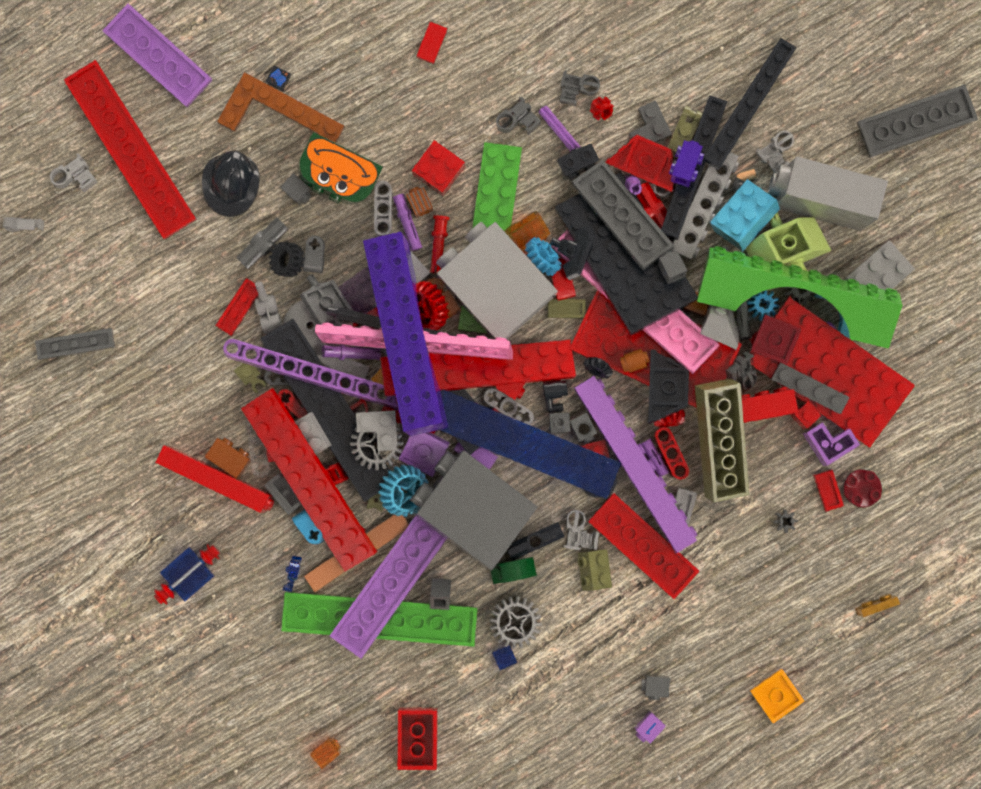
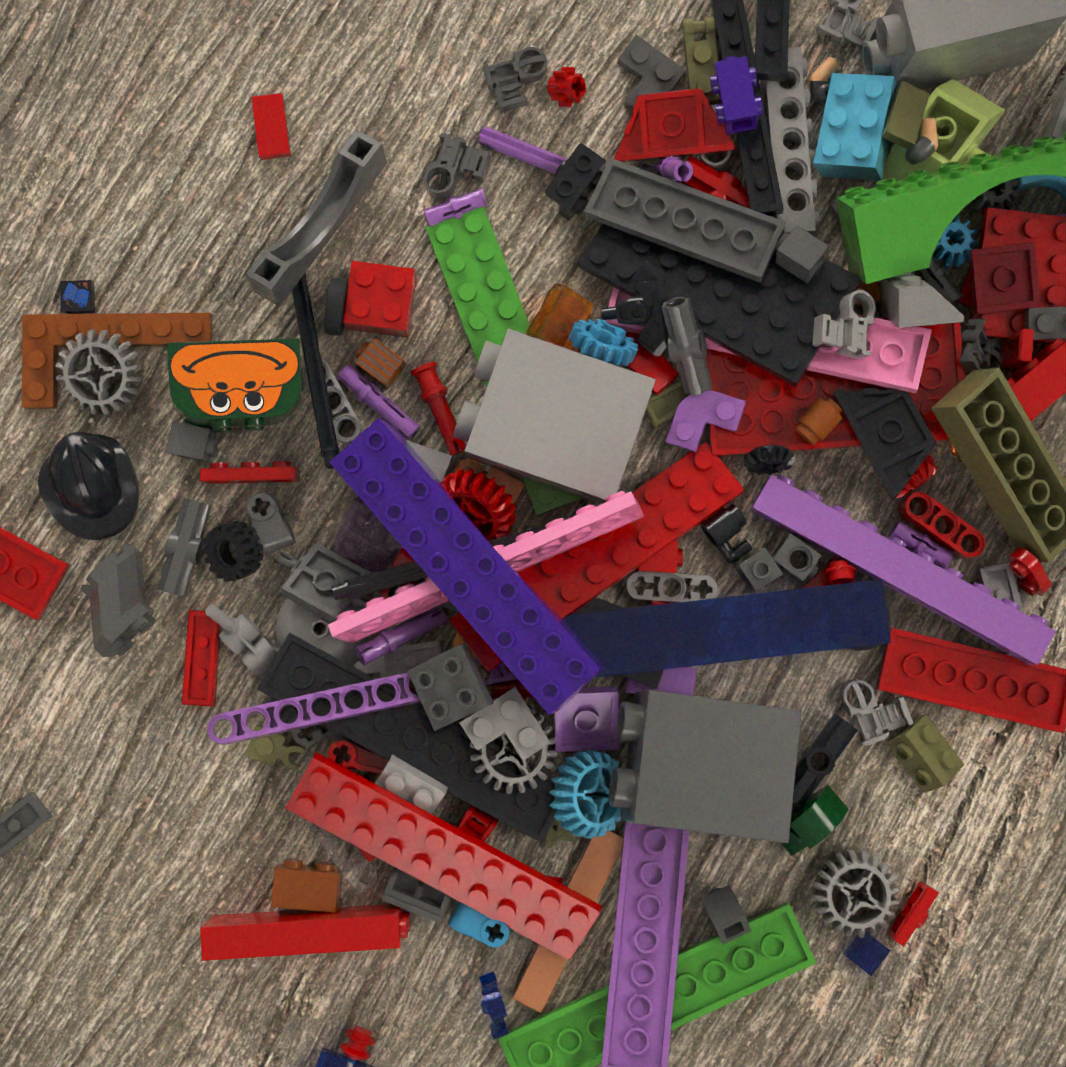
camera: 30 degrees left, 0 degrees up
none -> light grey gear [55,329,143,415]
none -> dark grey brick [81,543,156,657]
none -> red plate [200,461,300,484]
none -> dark grey arch [245,129,387,307]
none -> black piece [292,273,340,469]
none -> black tyre [324,278,349,336]
none -> dark grey plate [408,643,493,731]
none -> medium lavender pin [423,188,488,227]
none -> dark grey piece [661,296,712,396]
none -> medium lavender plate [666,390,746,453]
none -> light grey piece [812,290,876,359]
none -> red plate [825,560,857,586]
none -> olive tile [882,81,929,150]
none -> red plate [887,881,939,947]
none -> arm [905,118,938,165]
none -> red tile [1001,329,1034,372]
none -> red plate [1008,547,1052,596]

